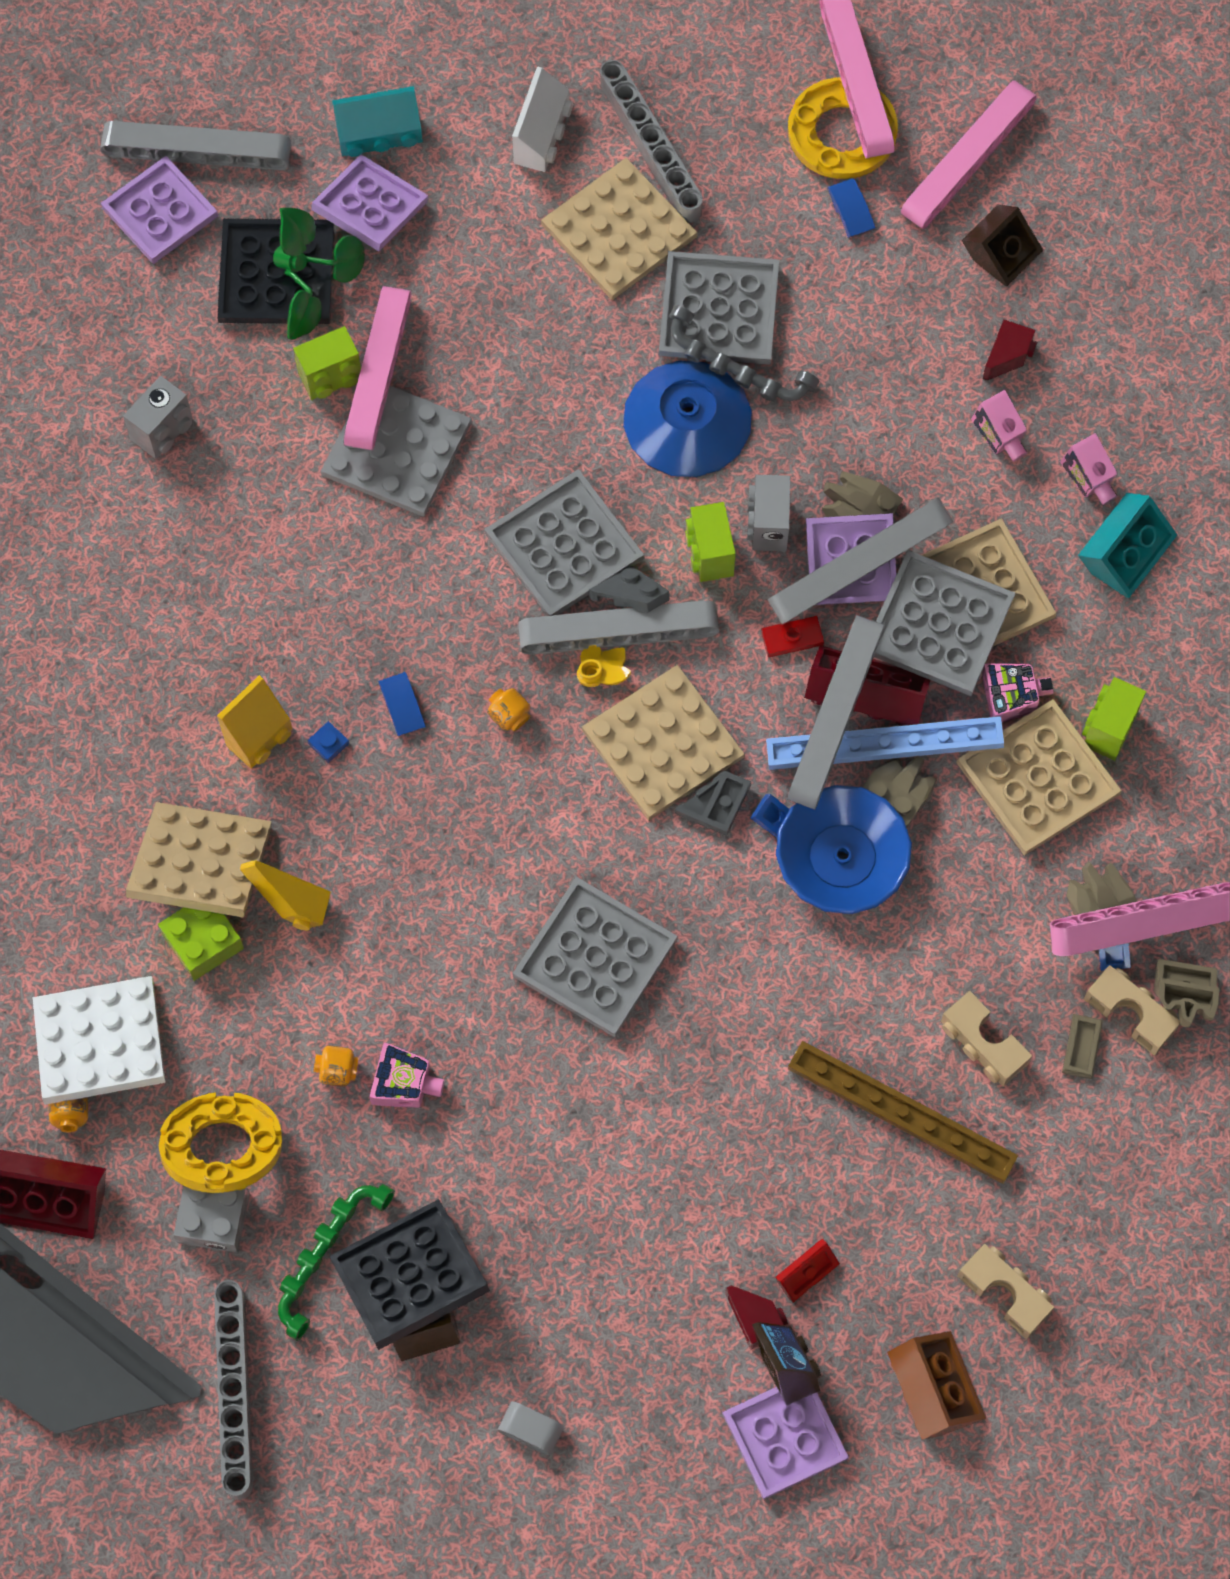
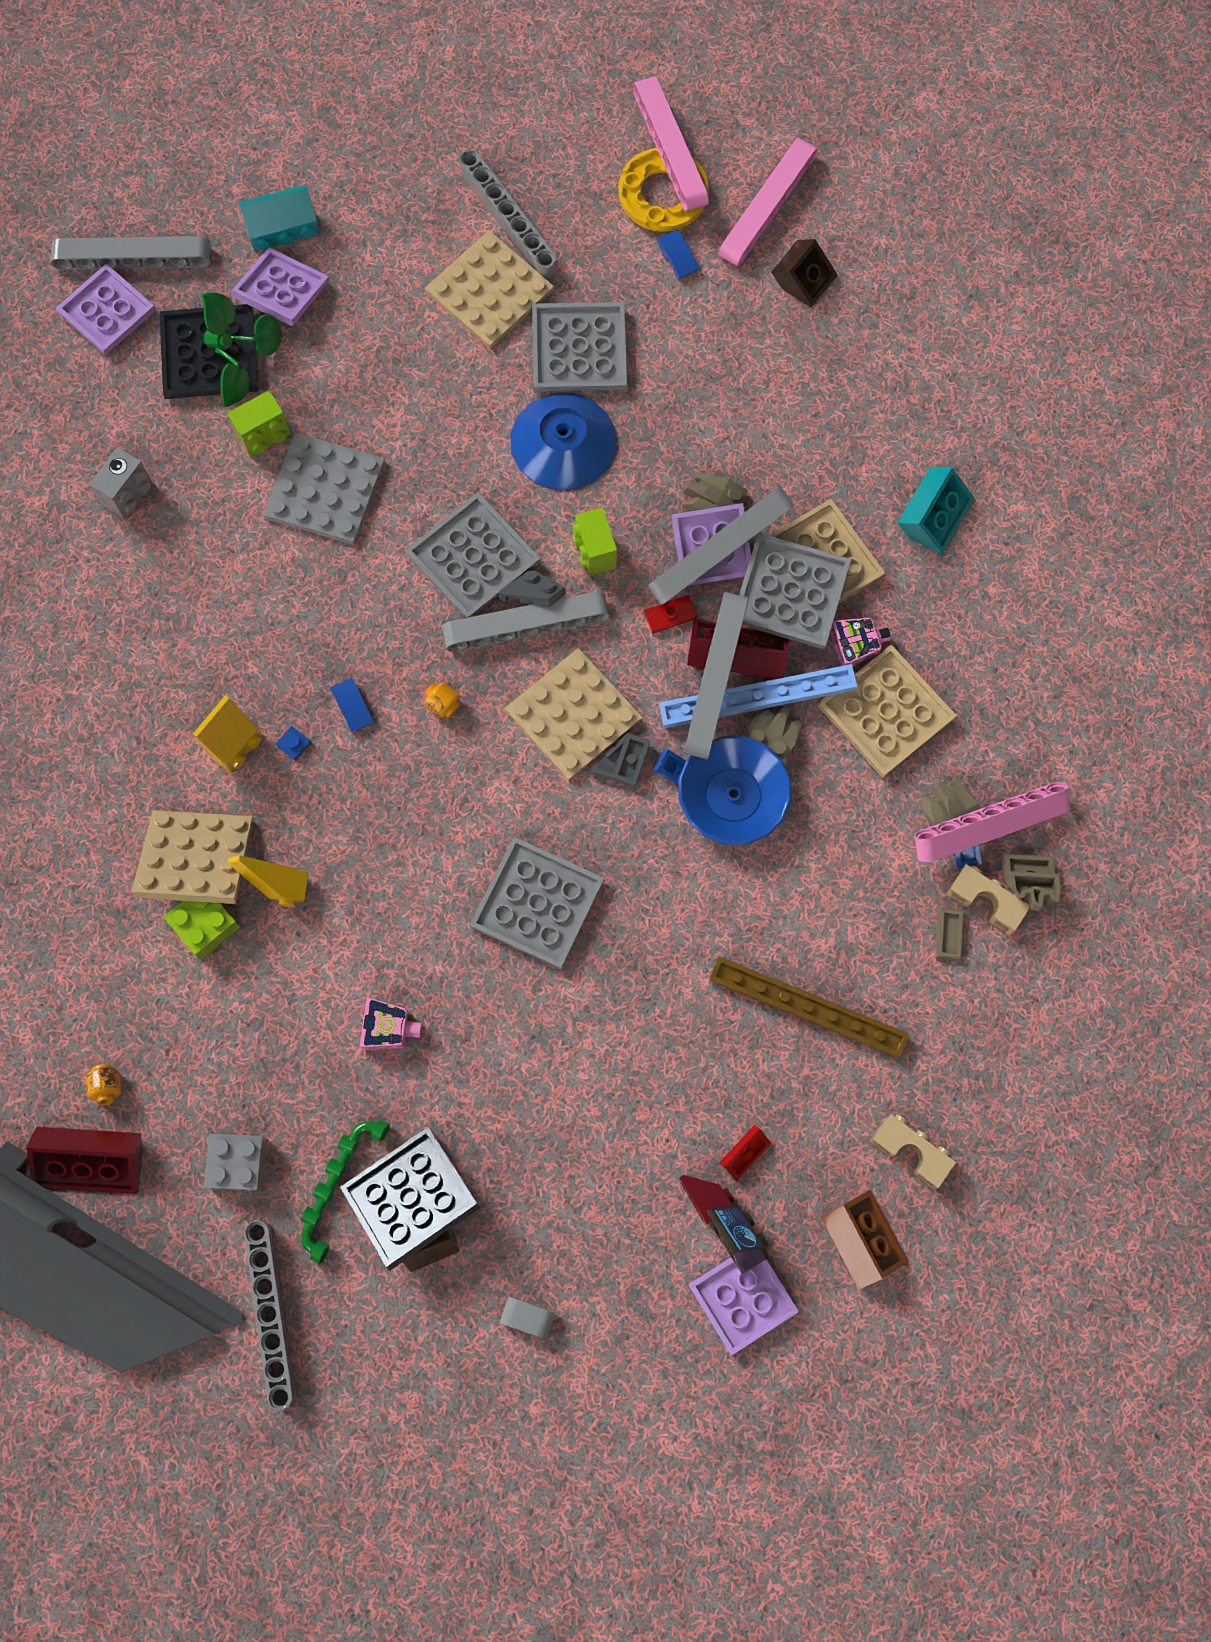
camera: 10 degrees left, 5 degrees up
white plate [33,976,166,1105] -> none
yellow plate [158,1092,282,1193] -> none
light orange head [313,1045,358,1087] -> none
bright pink beam [344,286,411,450] -> none
white slope [512,67,573,172] -> none
yellow plate [577,645,631,687] -> none
dark grey bar [669,305,819,402] -> none
light grey brick [747,475,790,552] -> none
tan arch [941,991,1032,1087] -> none
bright pink torso [971,390,1028,462] -> none
dark red slope [983,319,1038,380] -> none
bright pink torso [1060,433,1118,505] -> none
lime brick [1082,677,1146,761] -> none

